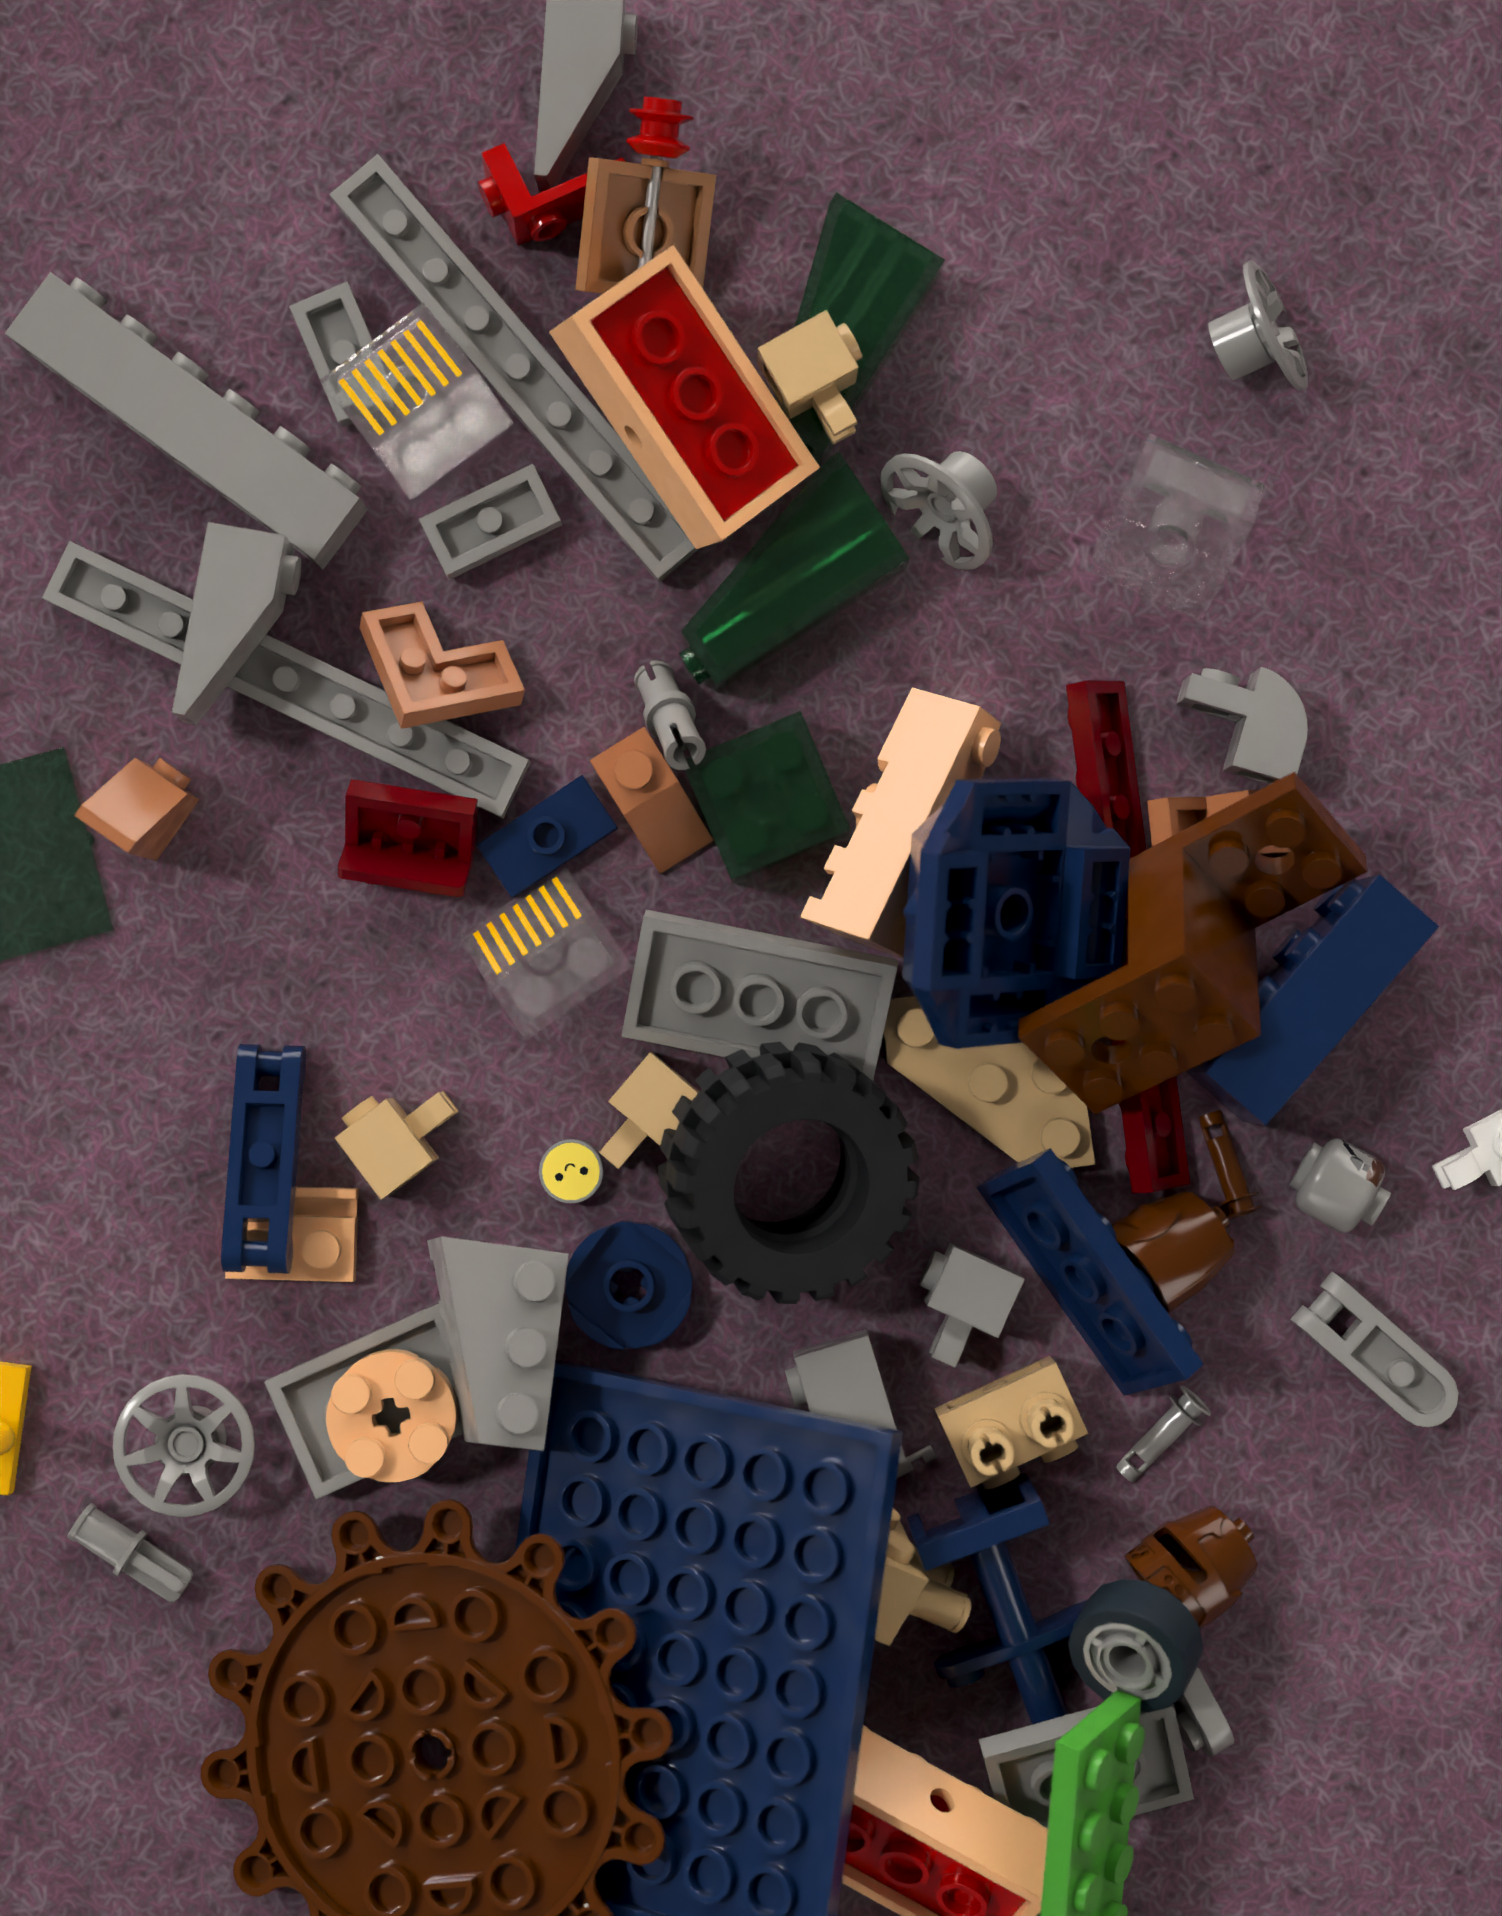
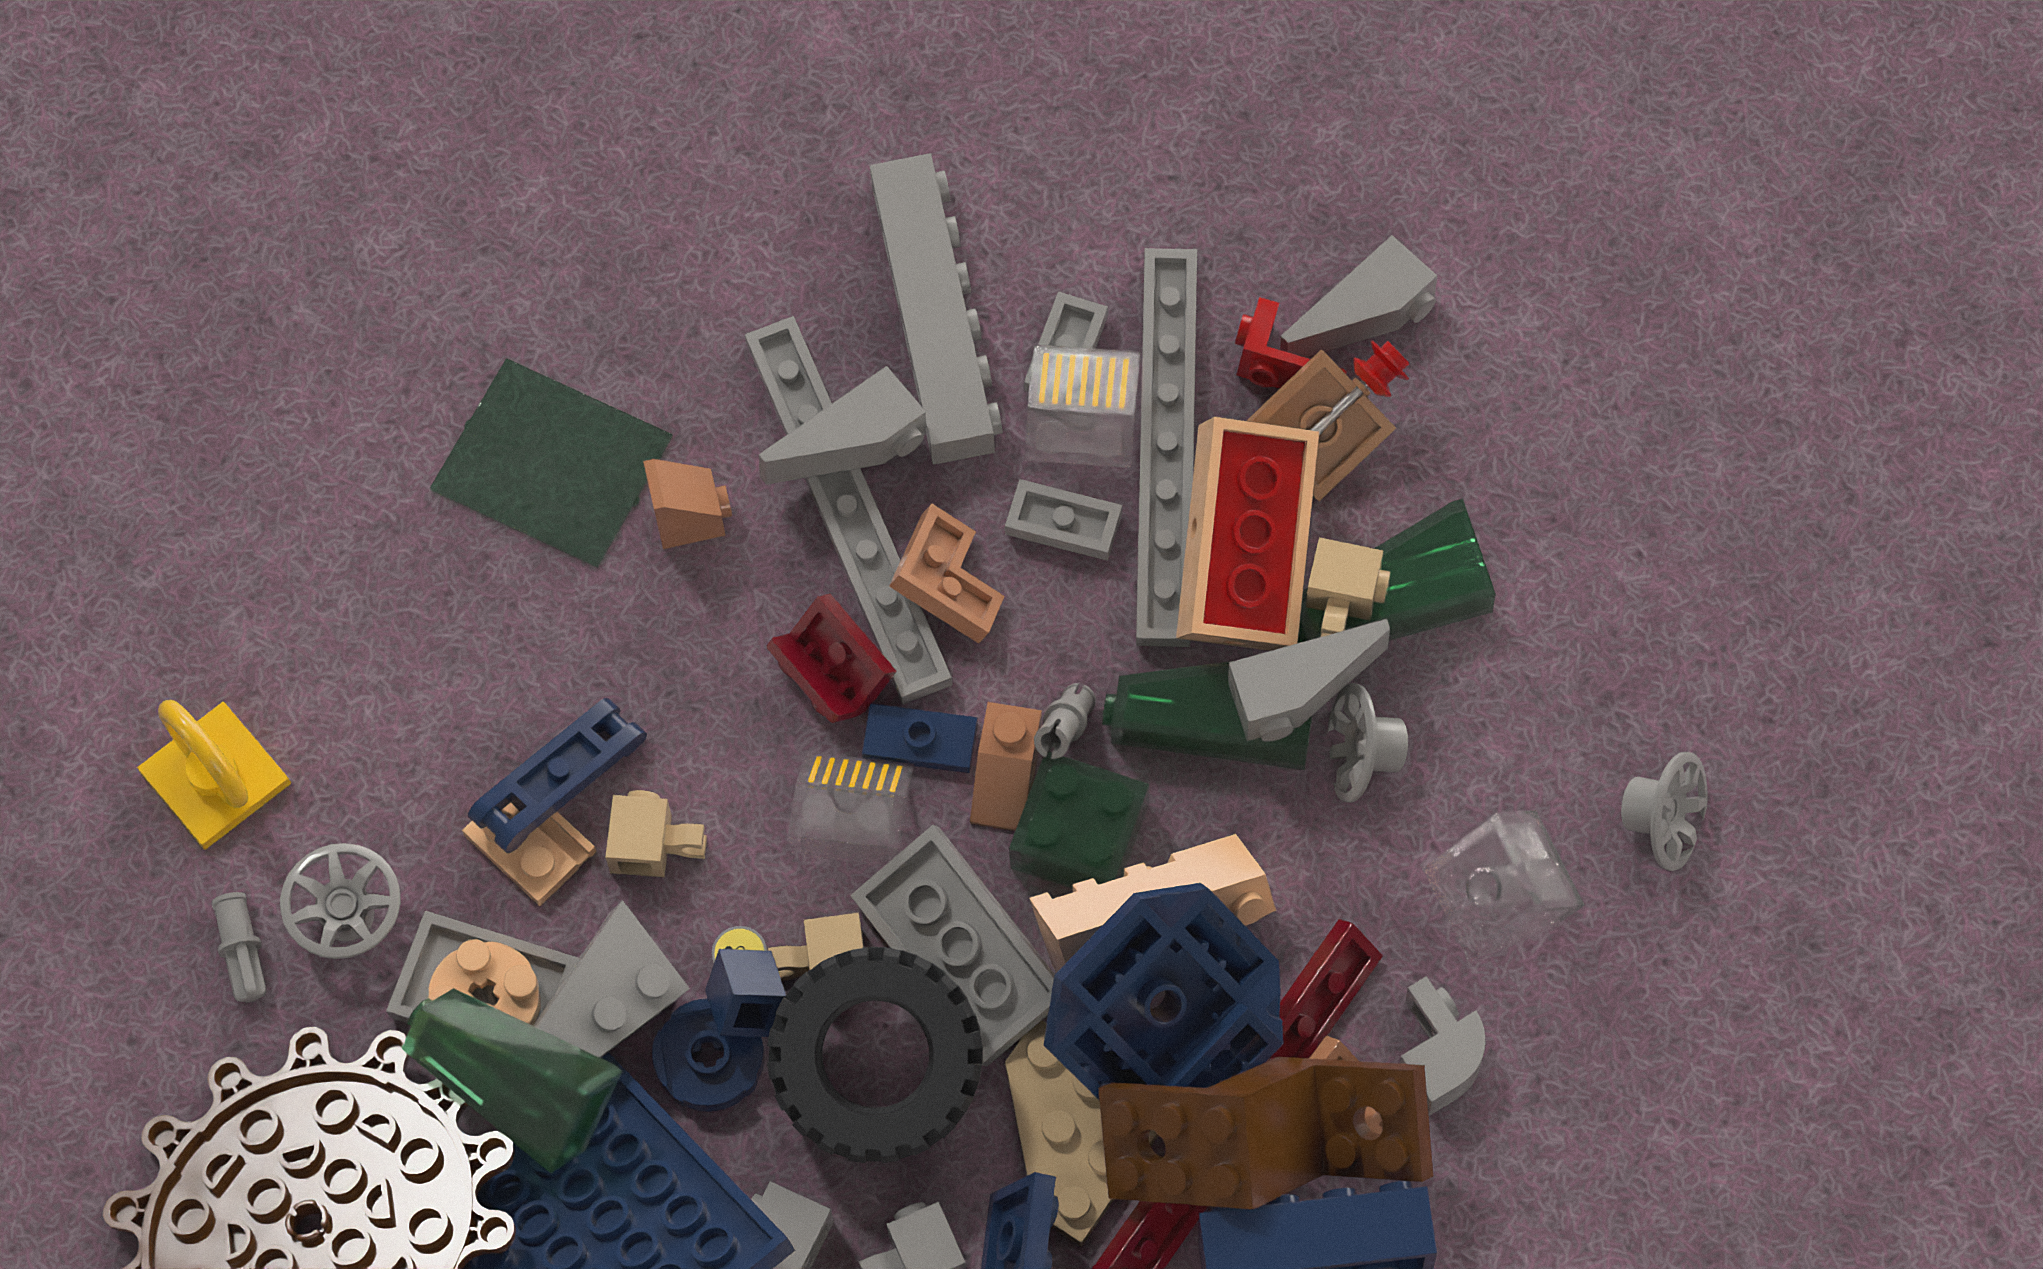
camera: 45 degrees right, 20 degrees down
none -> clear green slope [401,988,622,1173]
none -> dark blue brick [705,949,786,1037]
none -> light grey slope [1228,619,1390,741]

